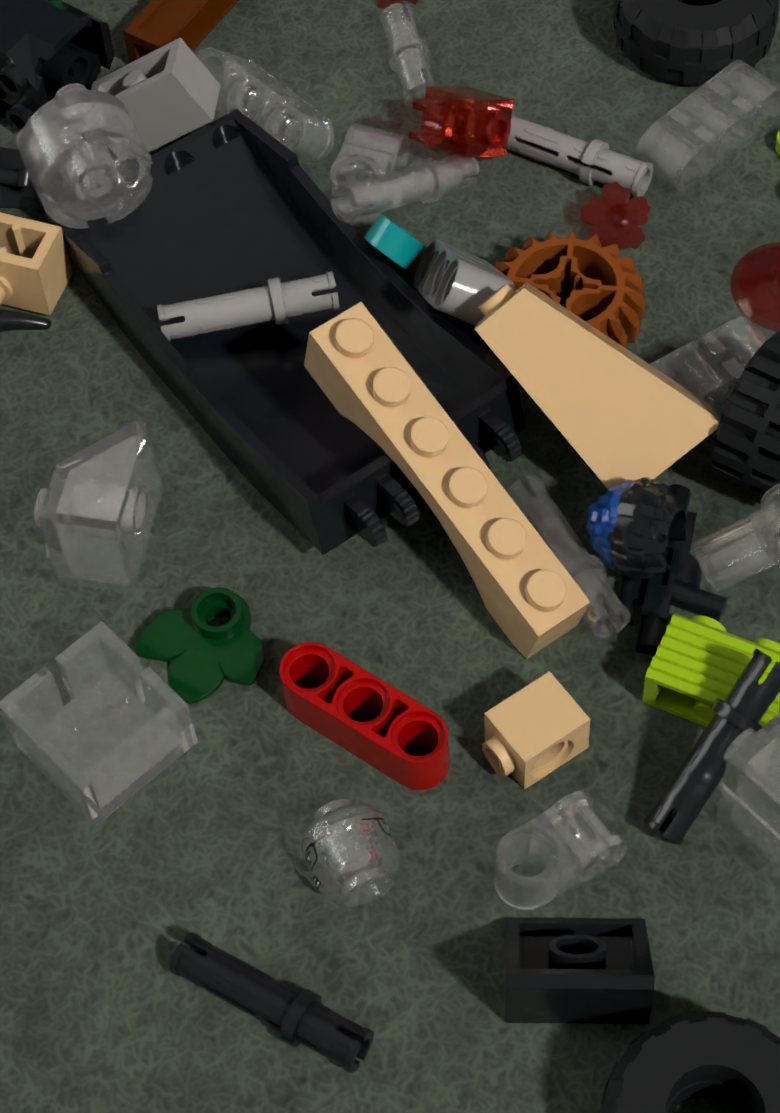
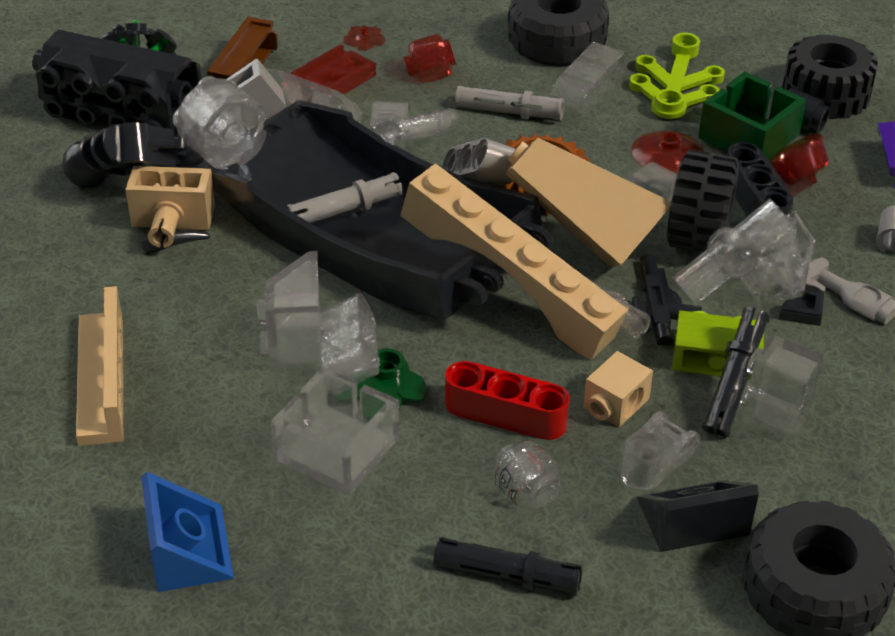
camera: 20 degrees left, 15 degrees down
teal beam [364,214,427,271] -> none
clear pin [379,3,439,107] -> none
clear red brick [408,86,514,157] -> none
clear red plant [580,182,651,249] -> none
black piece [586,477,687,582] -> none
none -> clear red plate [291,44,376,104]
none -> clear beam [320,293,379,393]
none -> clear red head [403,34,457,82]

